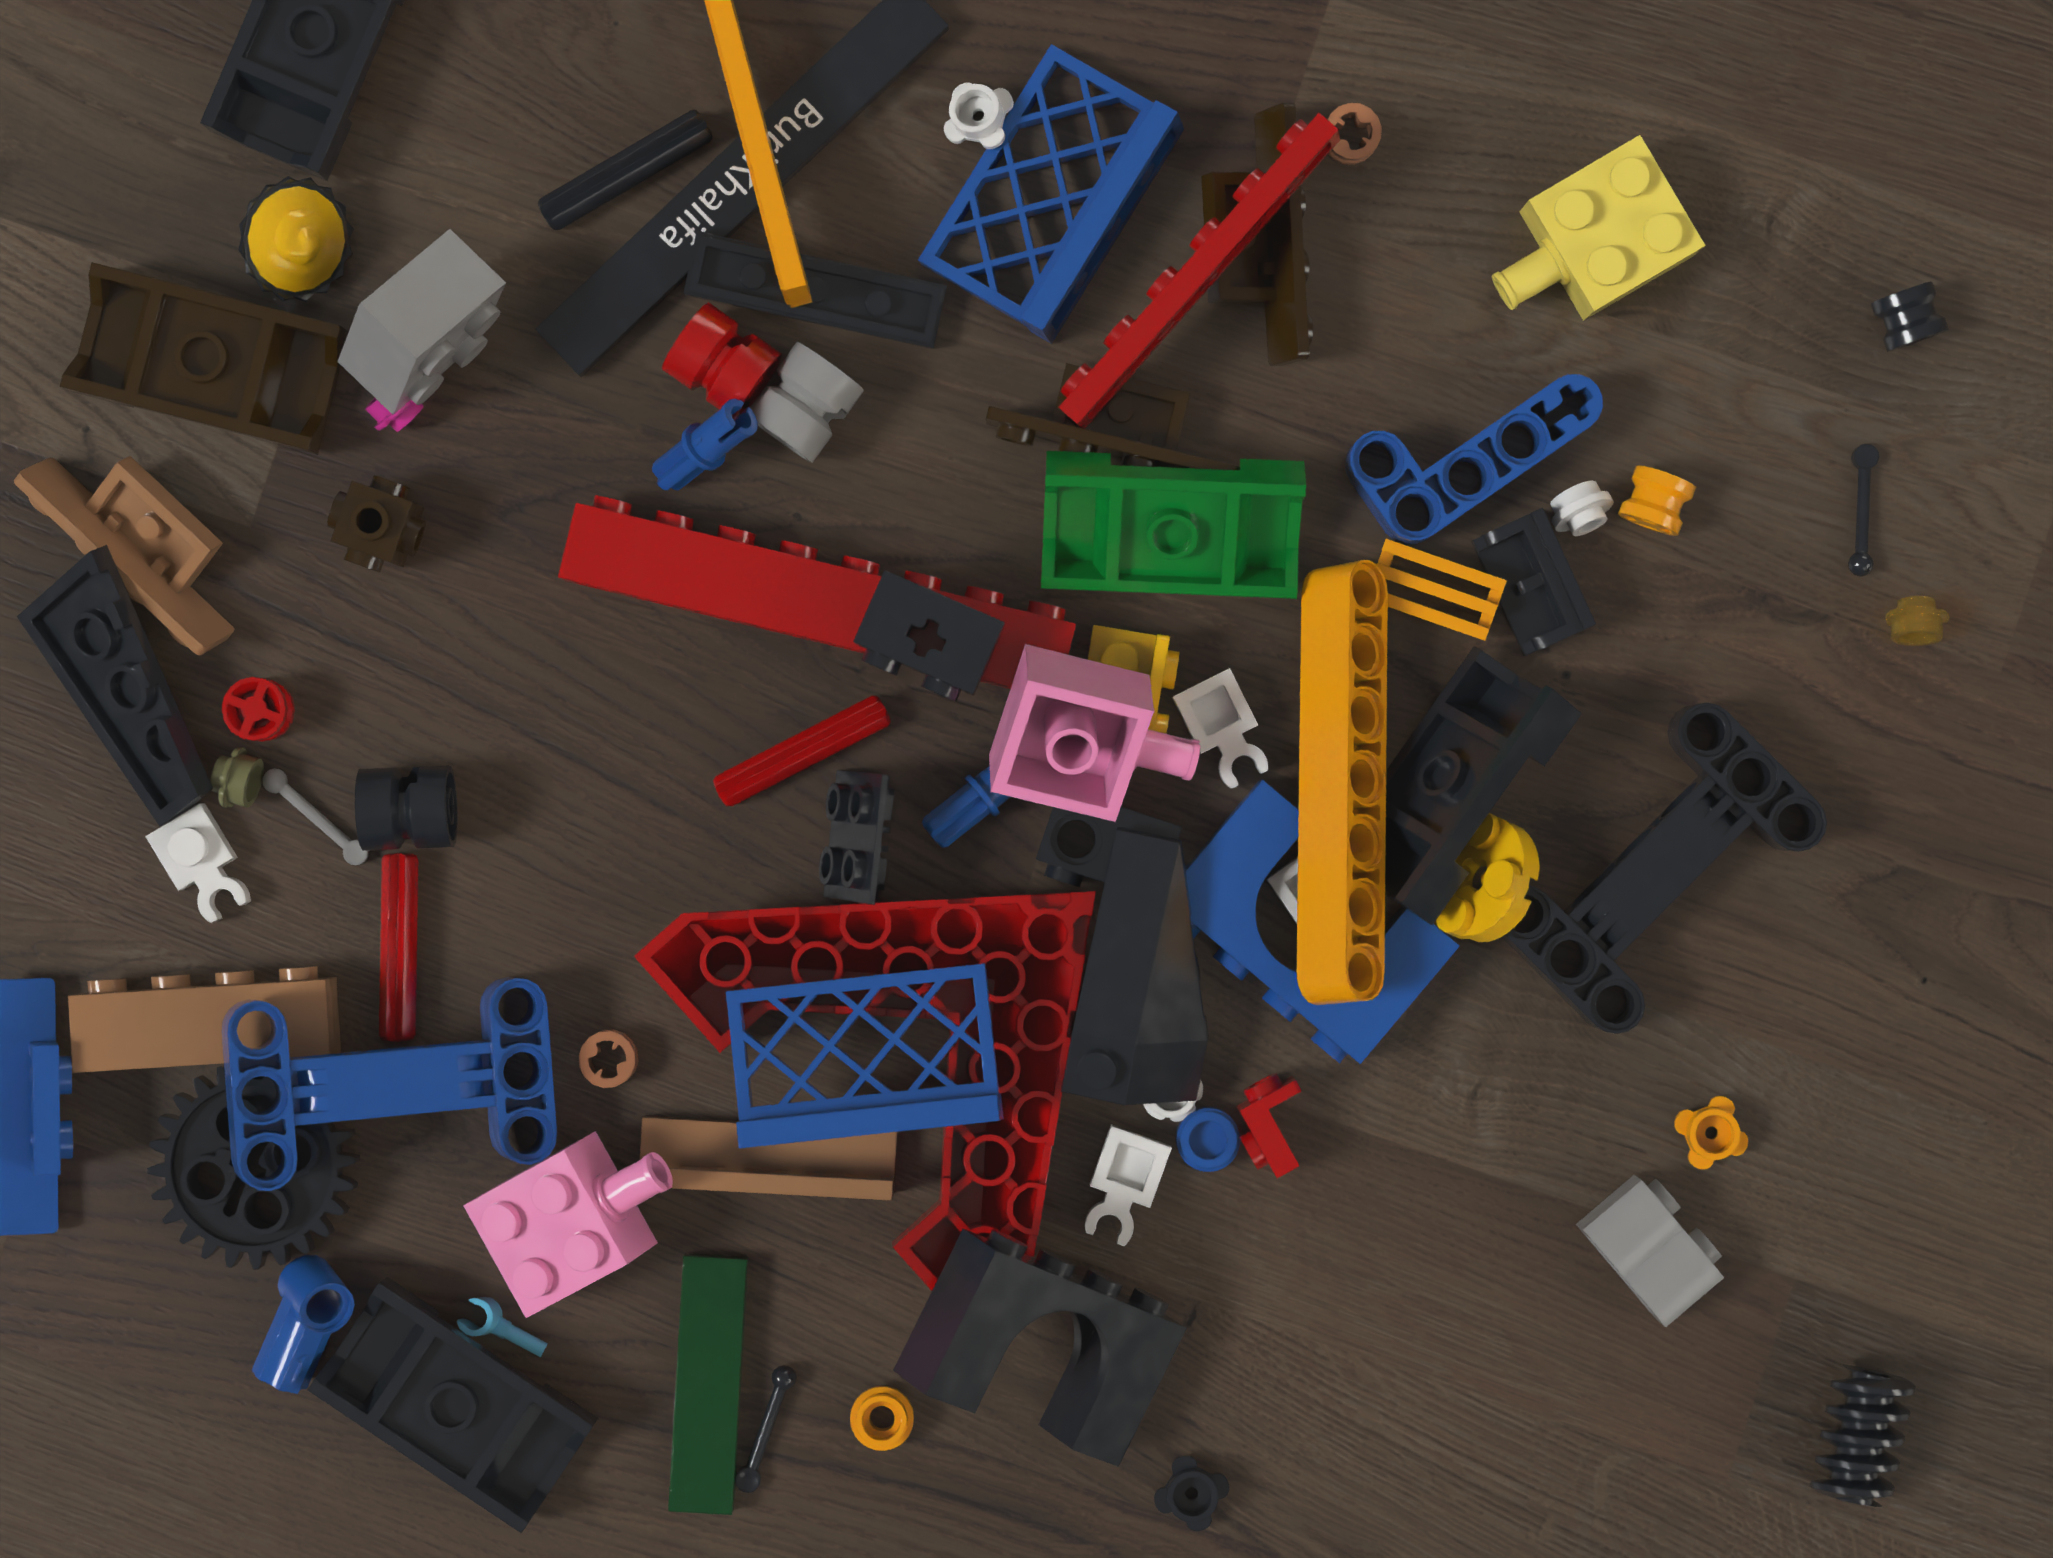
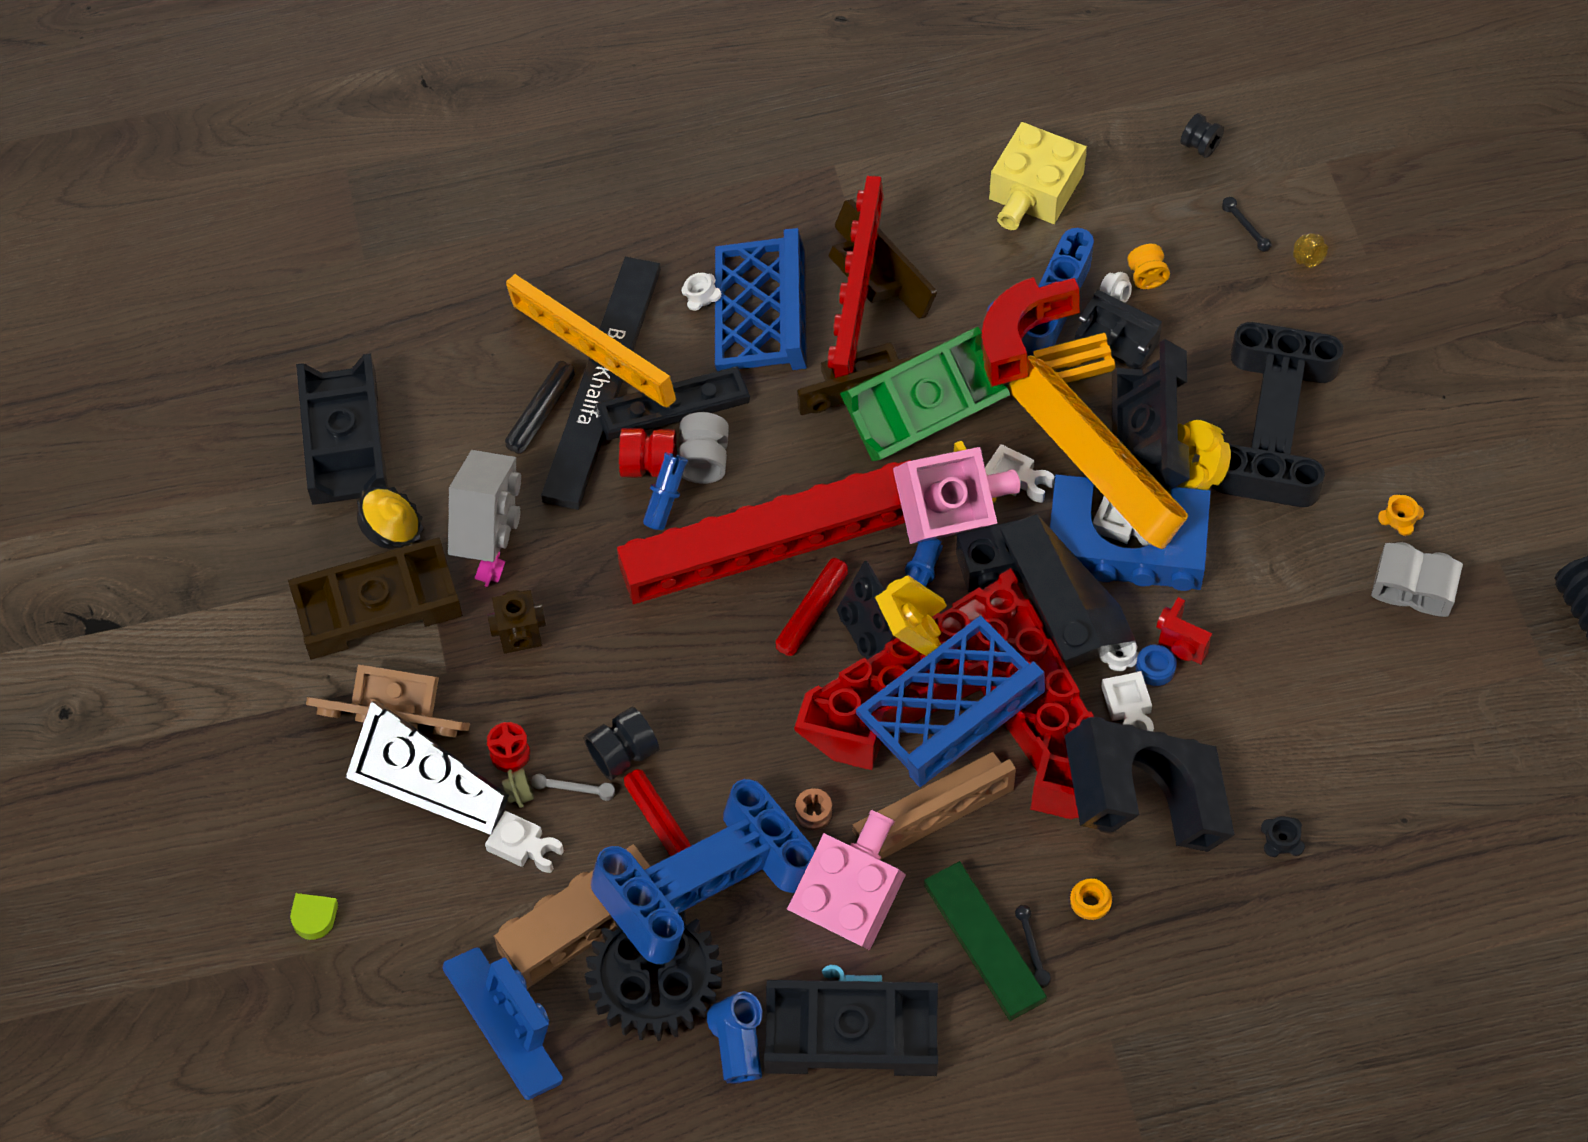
camera: 30 degrees left, 30 degrees down
black brick [853,570,1005,702] -> none
nougat bush [1327,103,1382,165] -> none
none -> yellow bracket [875,576,947,656]
none -> red arch [982,277,1080,387]

